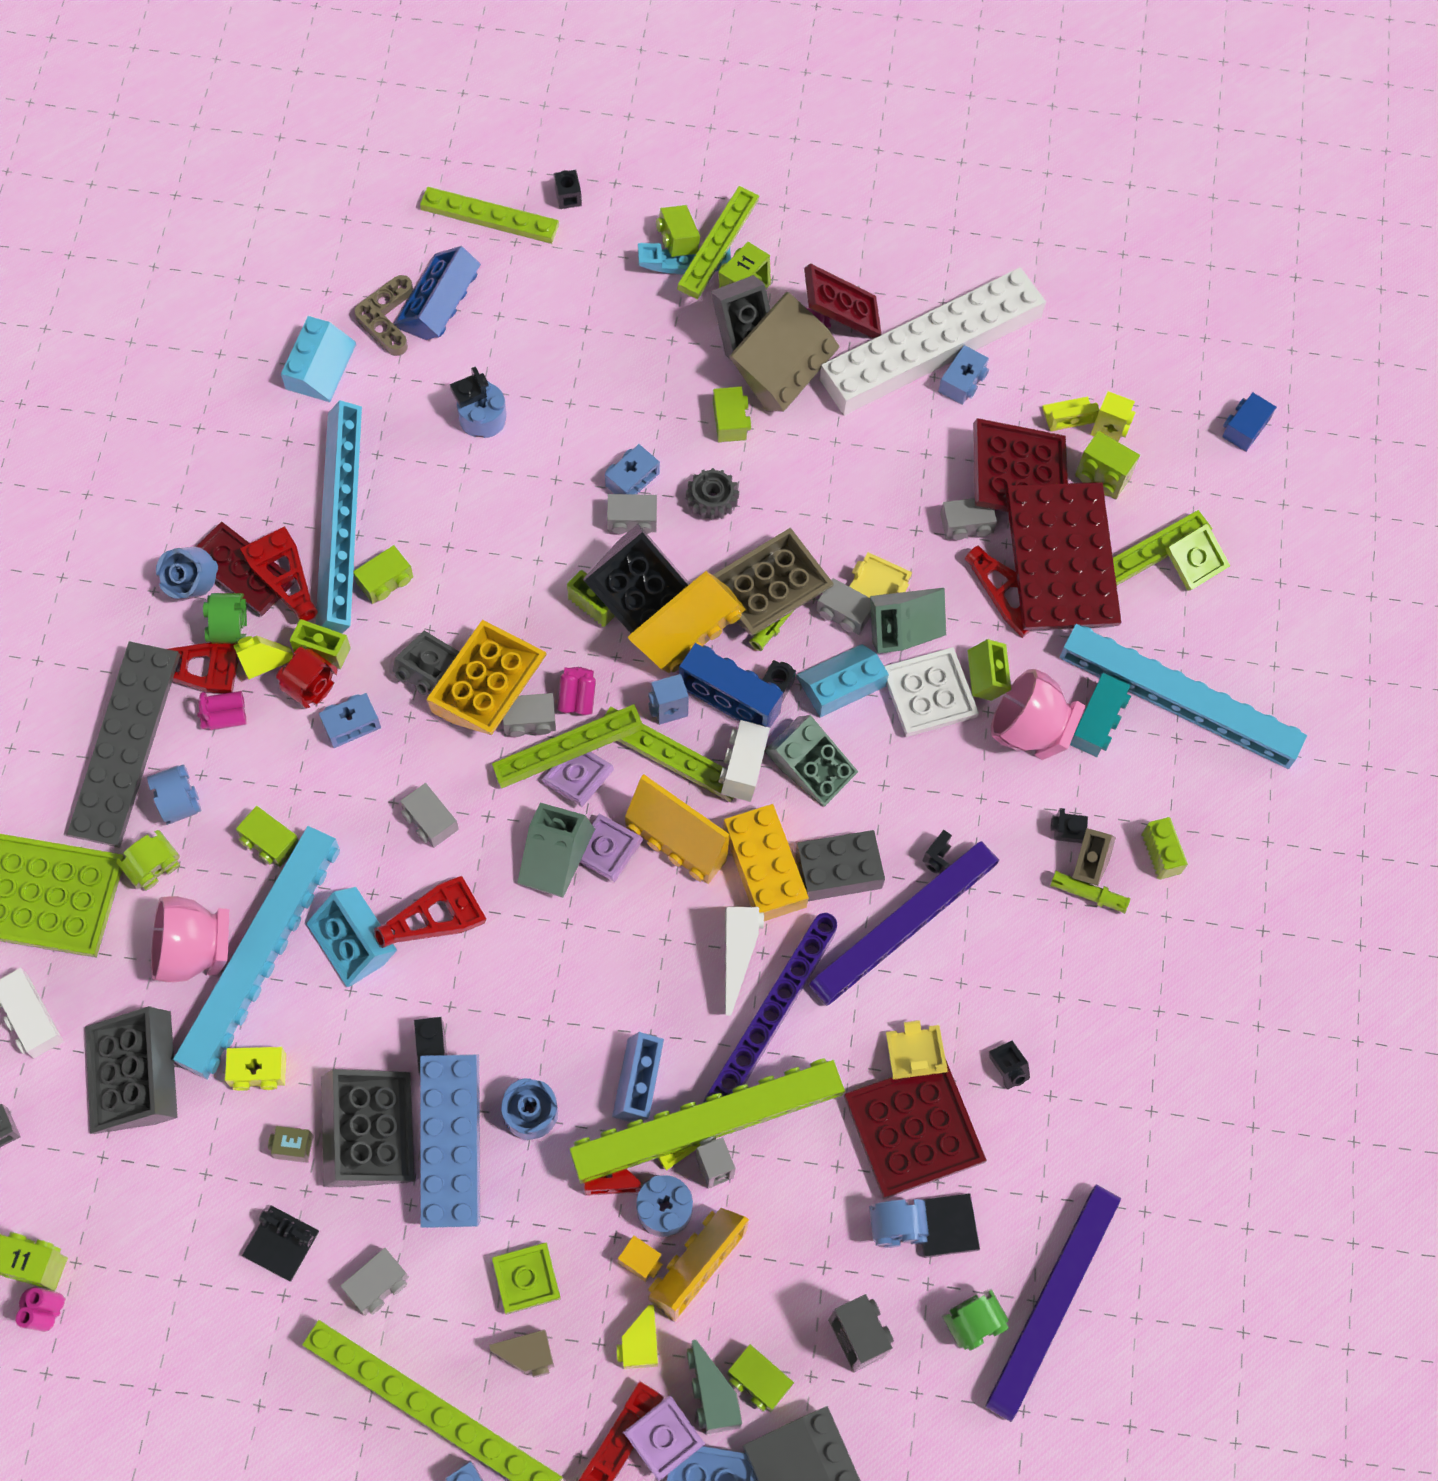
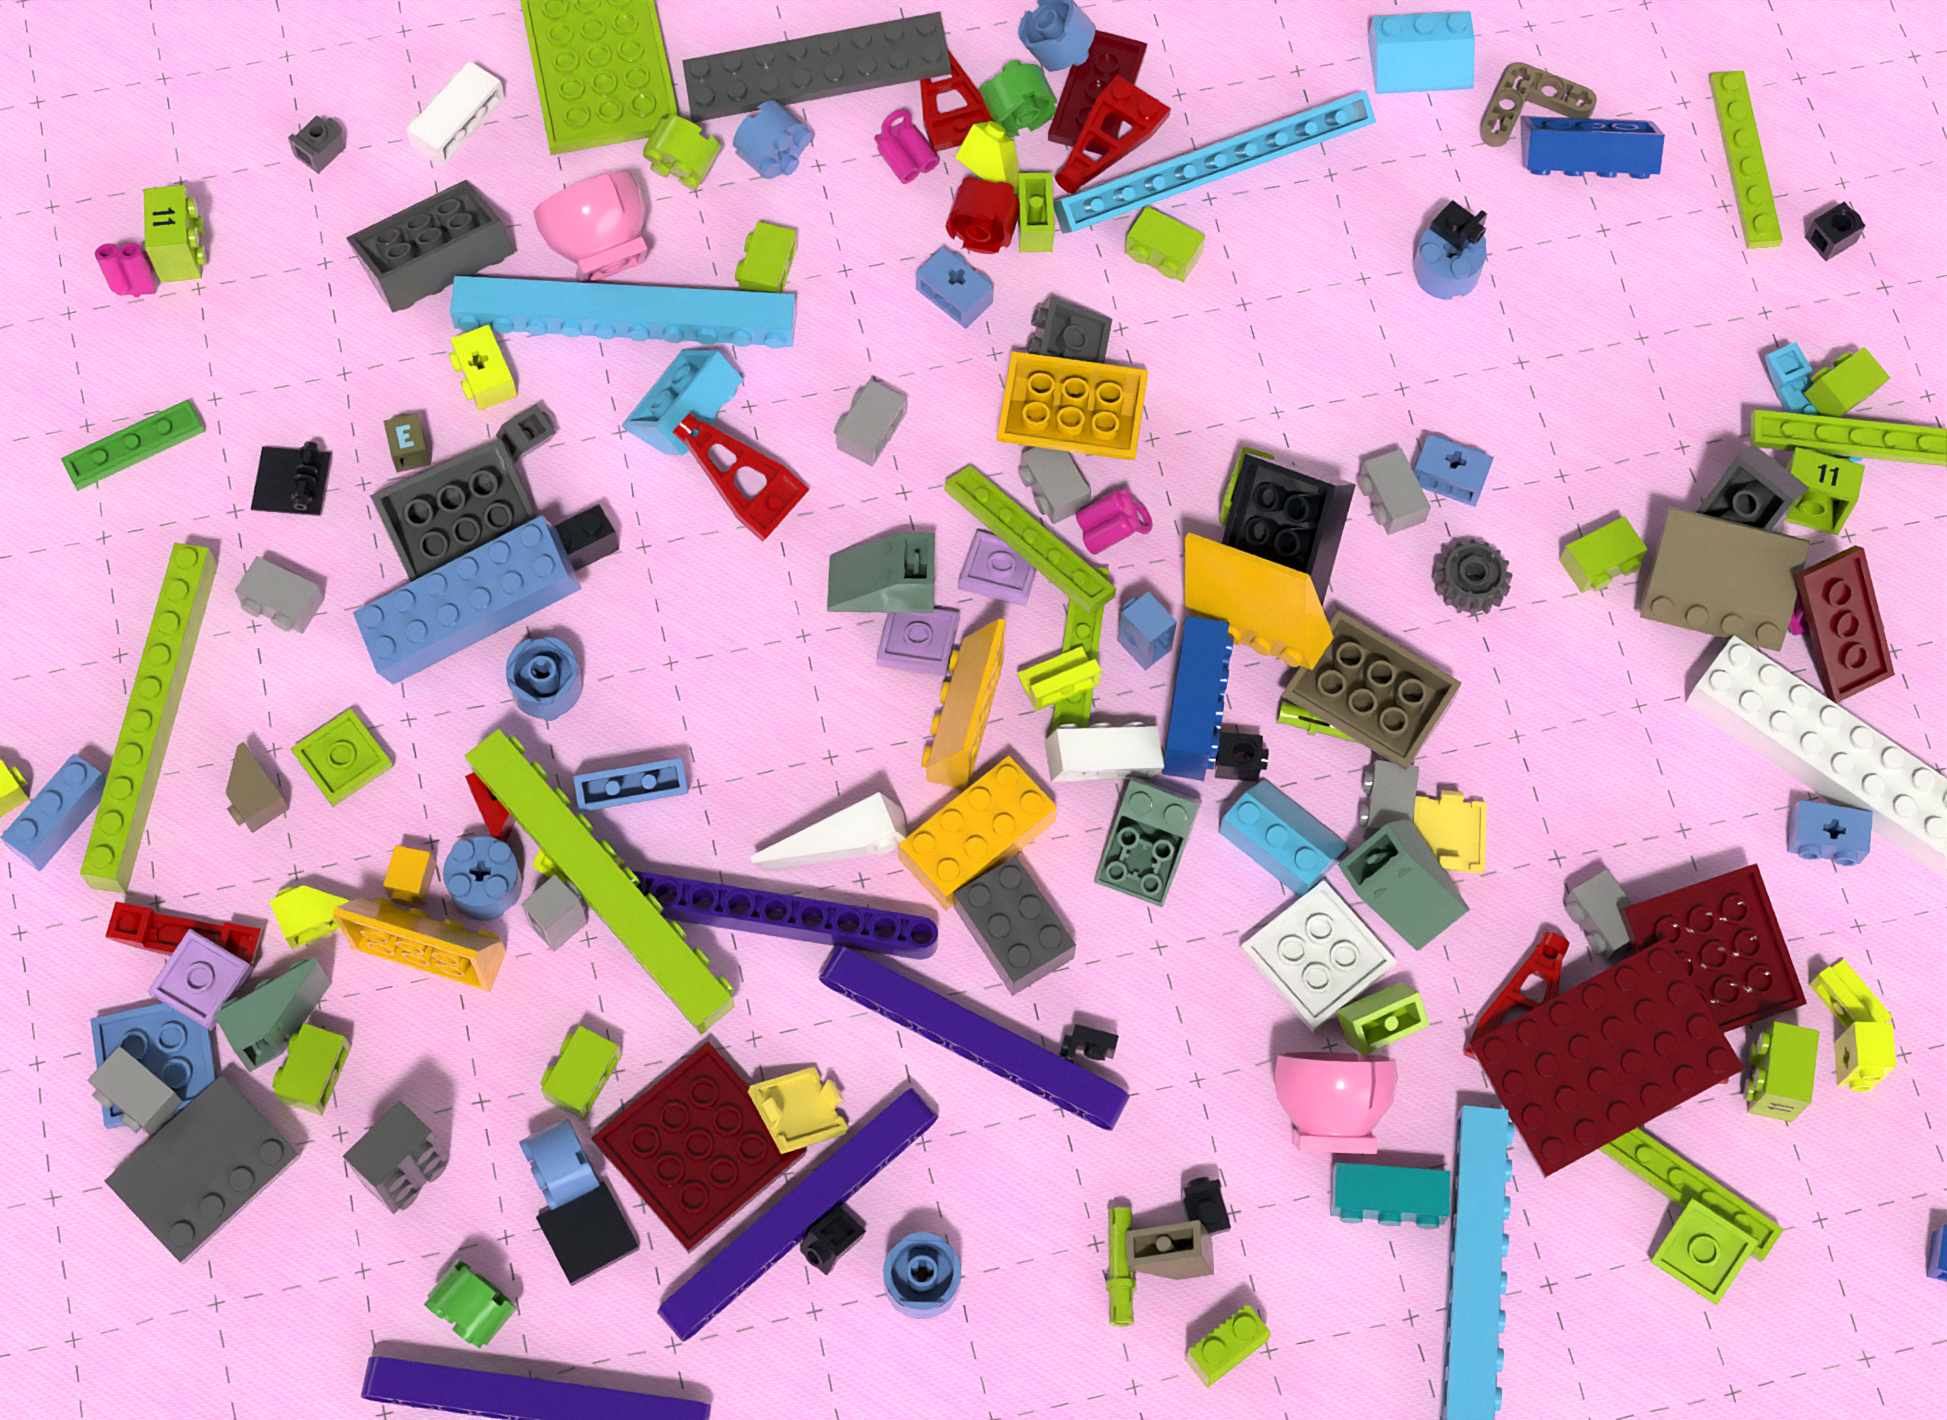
camera: 70 degrees right, 0 degrees up
none -> bright green tile [61,399,205,491]
none -> dark grey brick [496,404,556,463]
none -> lime brick [540,1025,622,1120]
none -> dark purple beam [657,1088,939,1342]
none -> medium blue brick [883,1232,961,1319]
none -> neon yellow panel [1017,646,1102,712]

